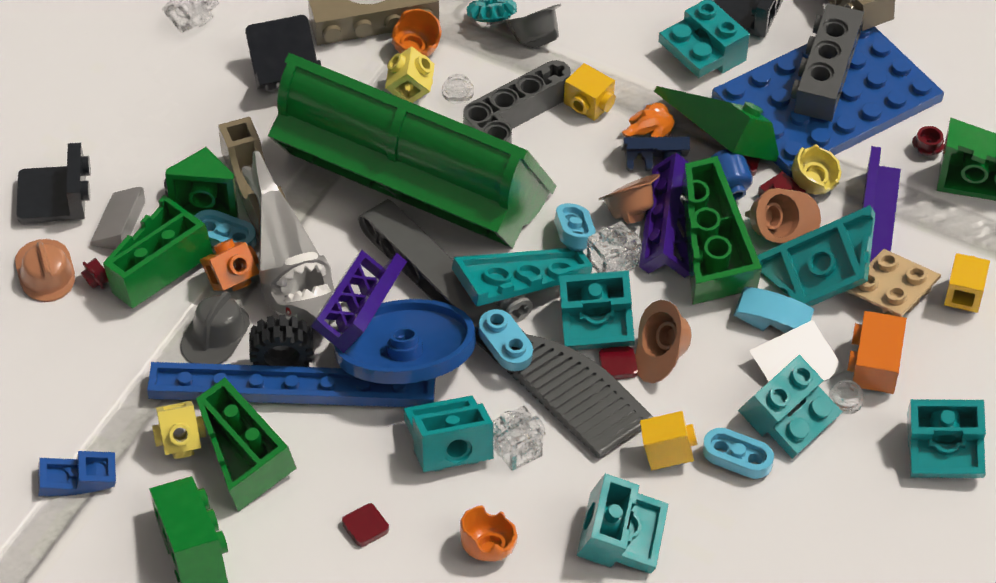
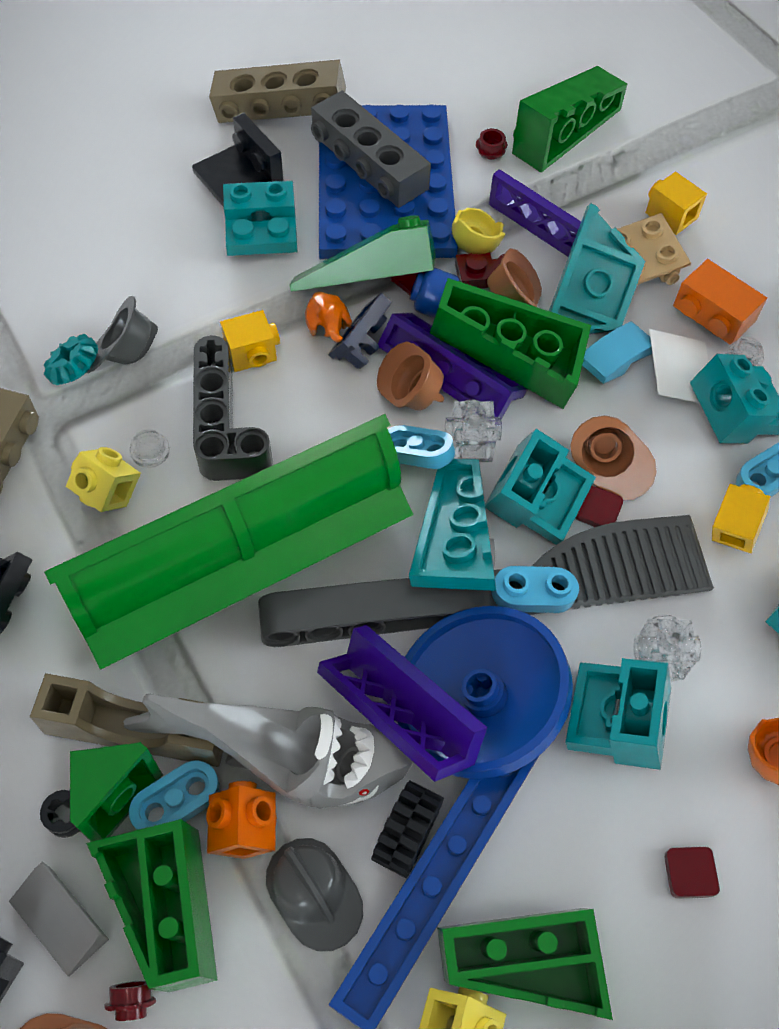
camera: 60 degrees left, 10 degrees up
orange hair [391,8,442,57] -> none

